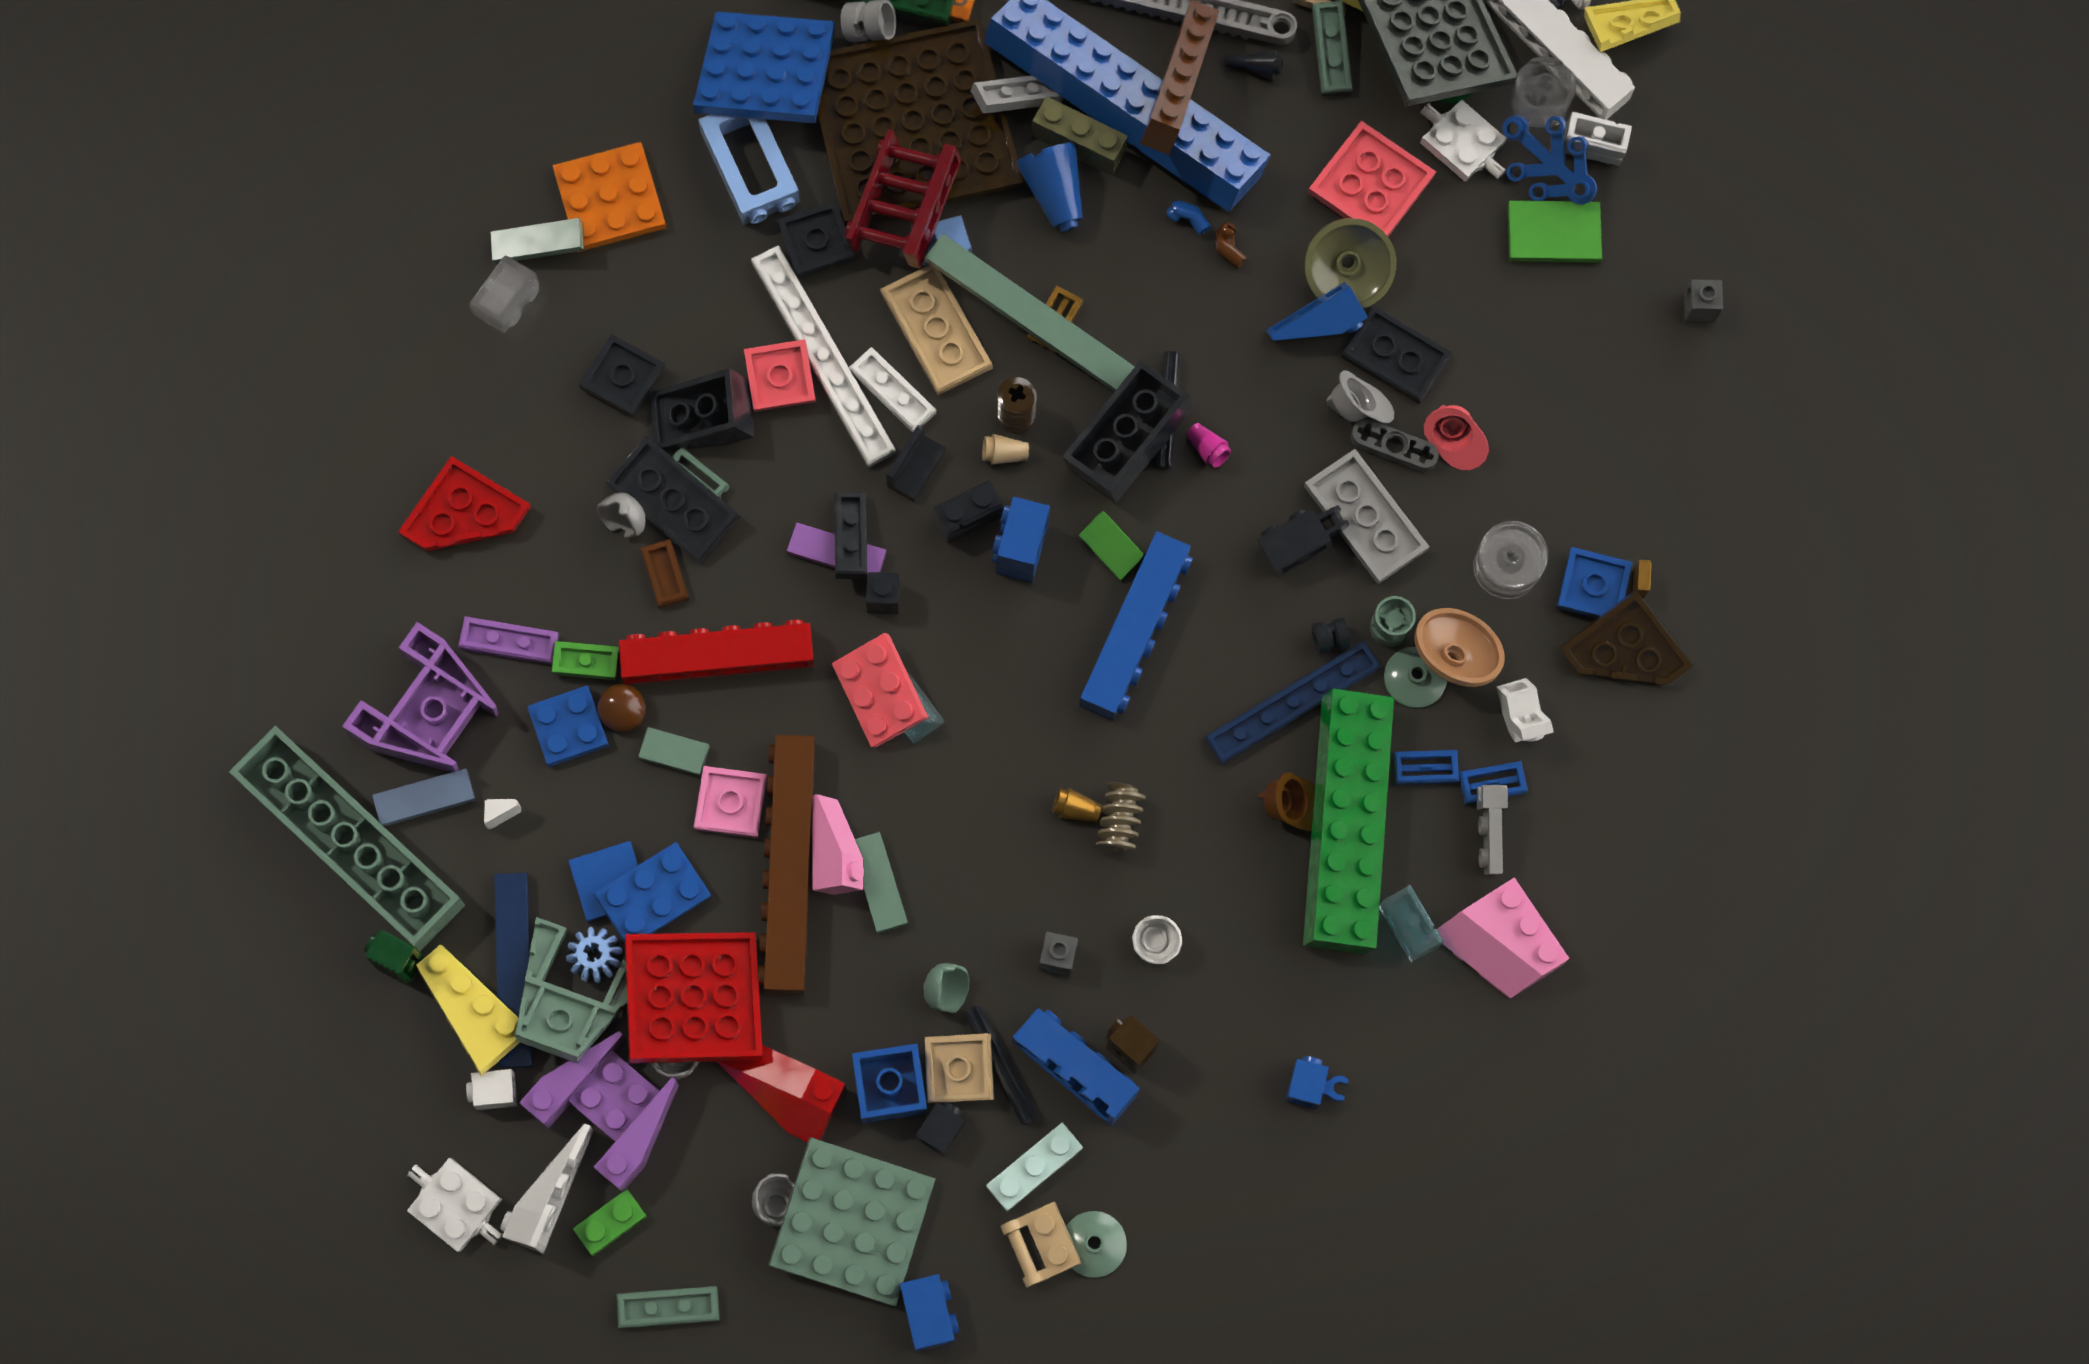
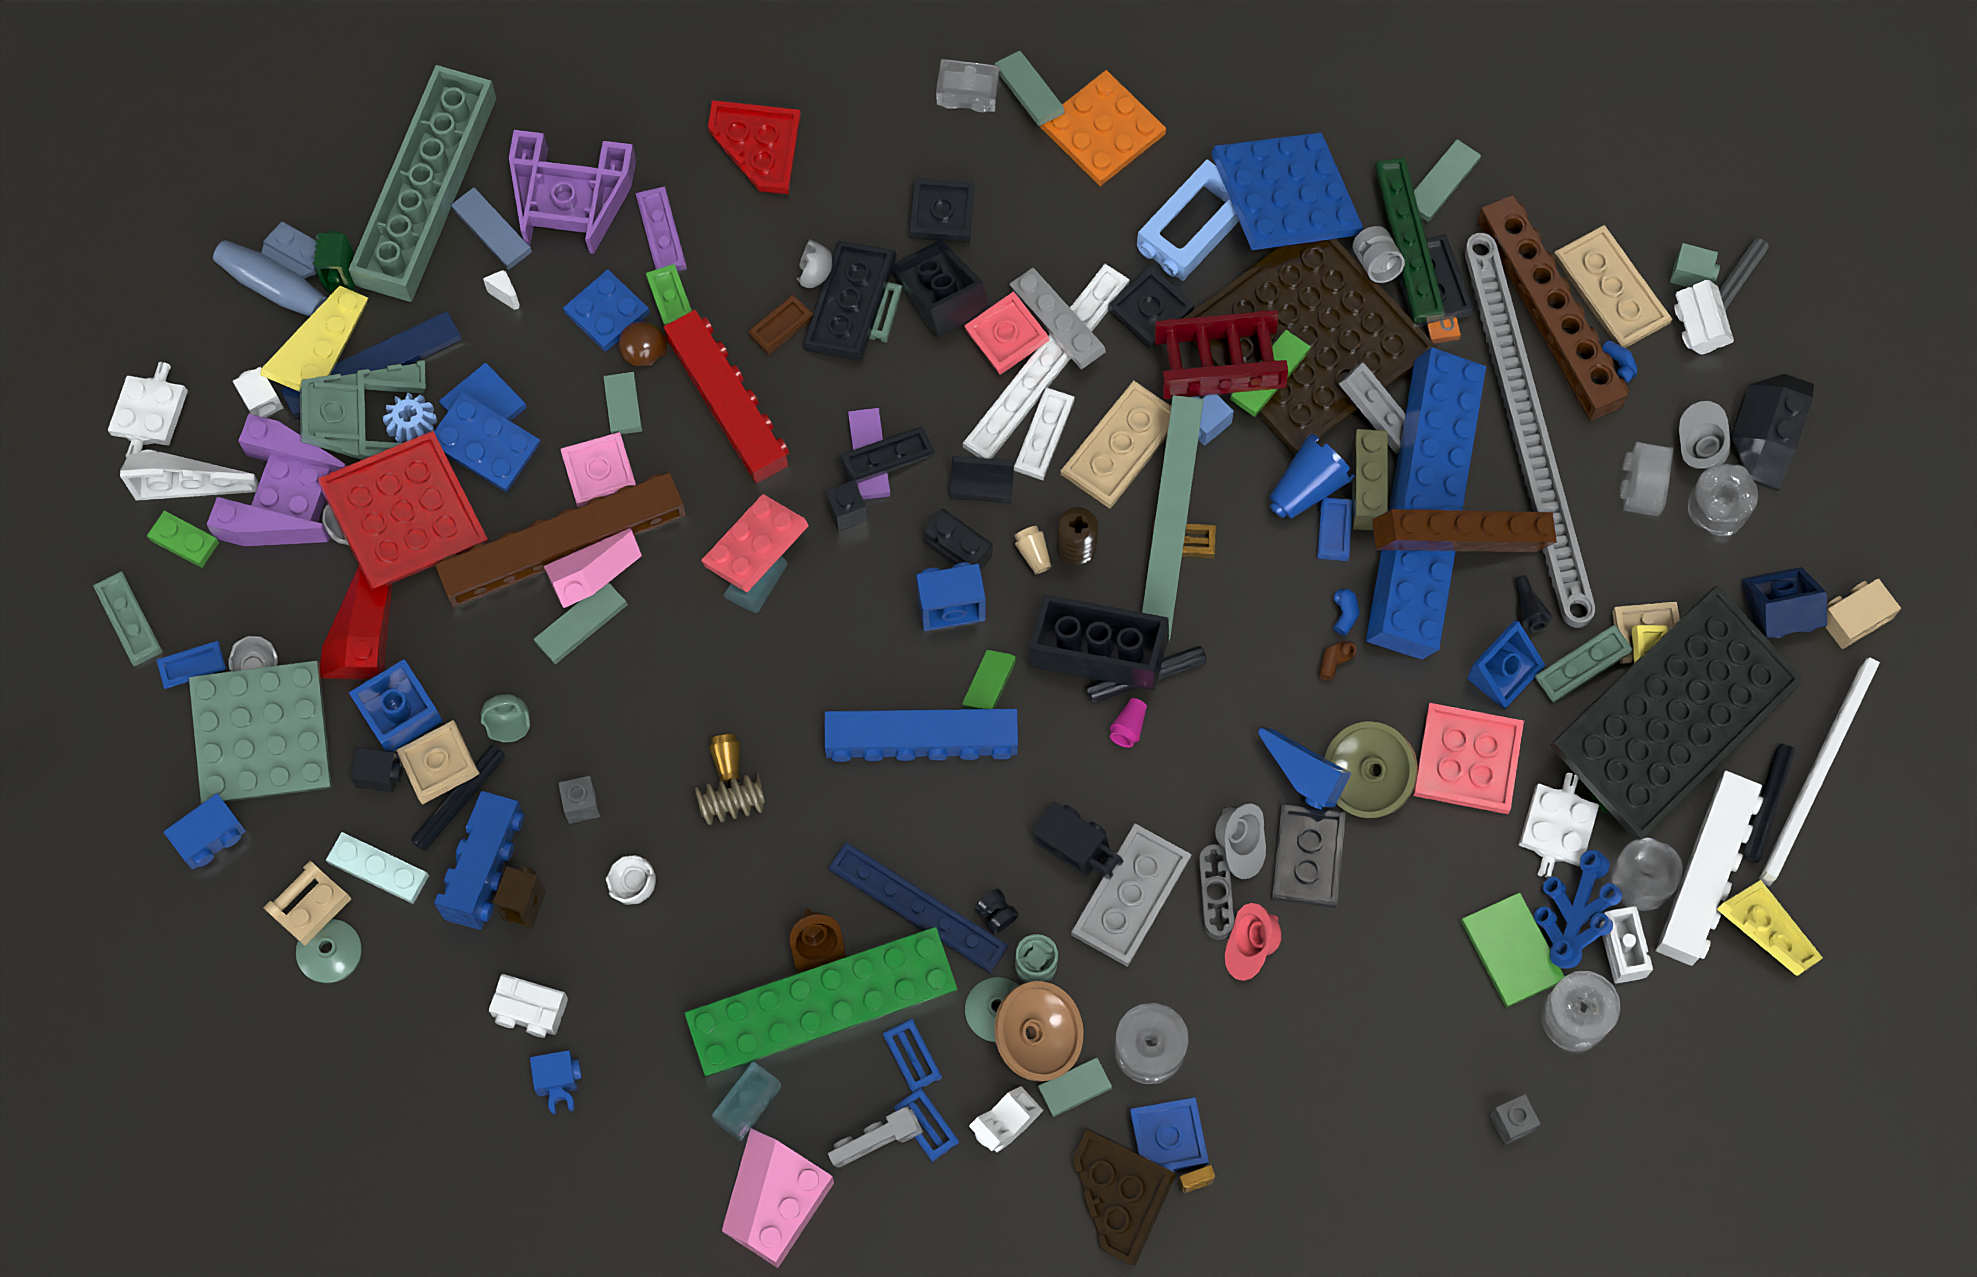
camera: 70 degrees right, 5 degrees down
none -> blue tile [156,641,226,689]
none -> sand blue plate [213,222,327,317]
none -> white brick [489,974,568,1038]
none -> light grey plate [1009,268,1106,369]
none -> sand green tile [1038,1058,1112,1118]
none -> bright green tile [1230,330,1311,417]
none -> blue tile [1317,497,1353,561]
none -> blue slope [1467,620,1546,709]
none -> clear wheel [1541,971,1621,1051]

